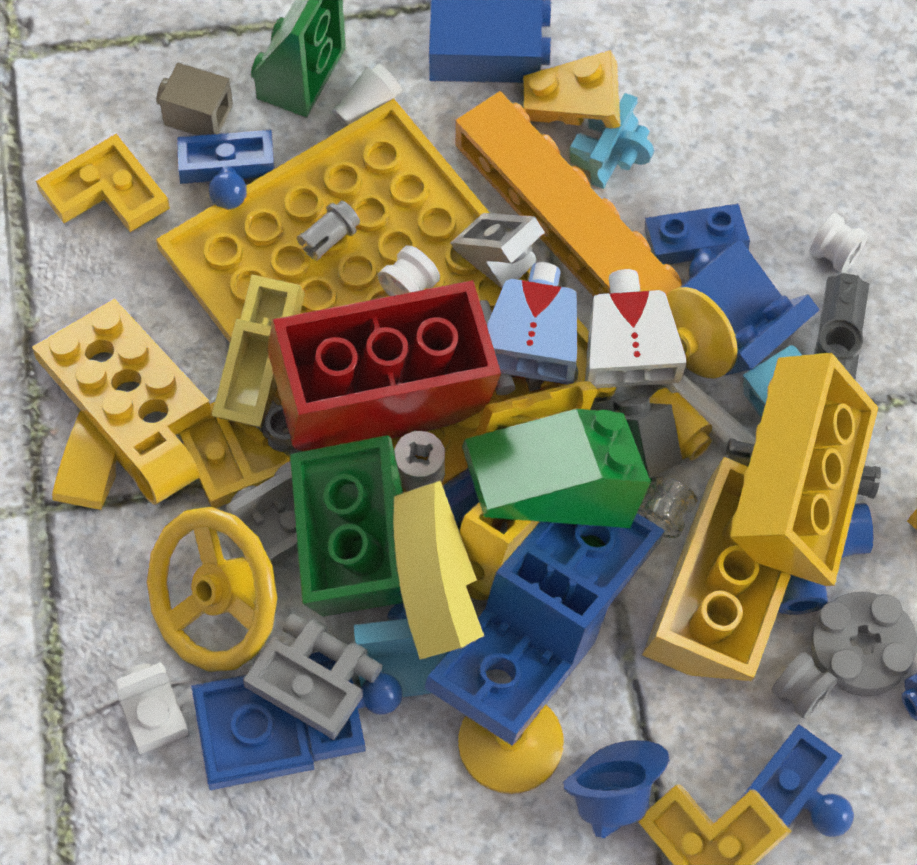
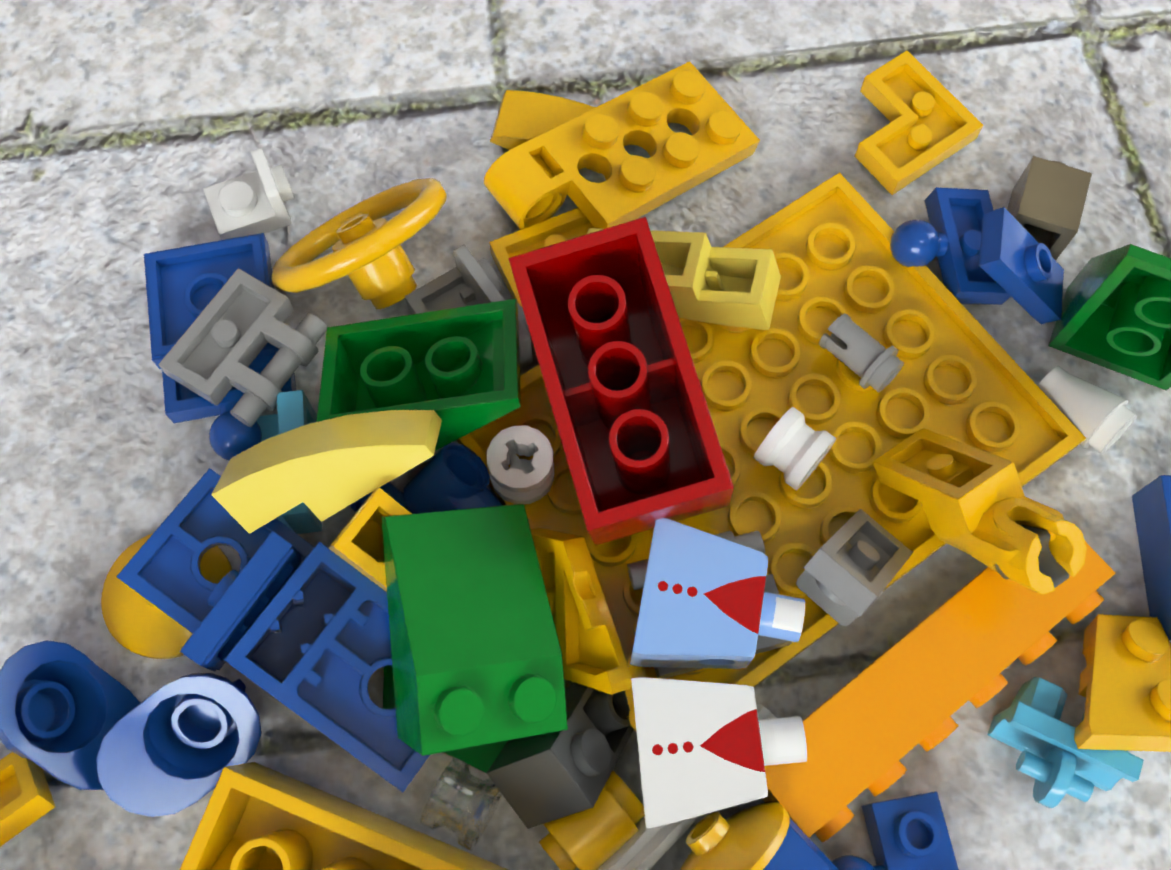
camera: 90 degrees right, 5 degrees up
none -> piece [96,673,262,817]
none -> blue plate [180,531,302,672]
none -> yellow plate [872,428,1087,595]
none -> blue plate [979,207,1064,325]

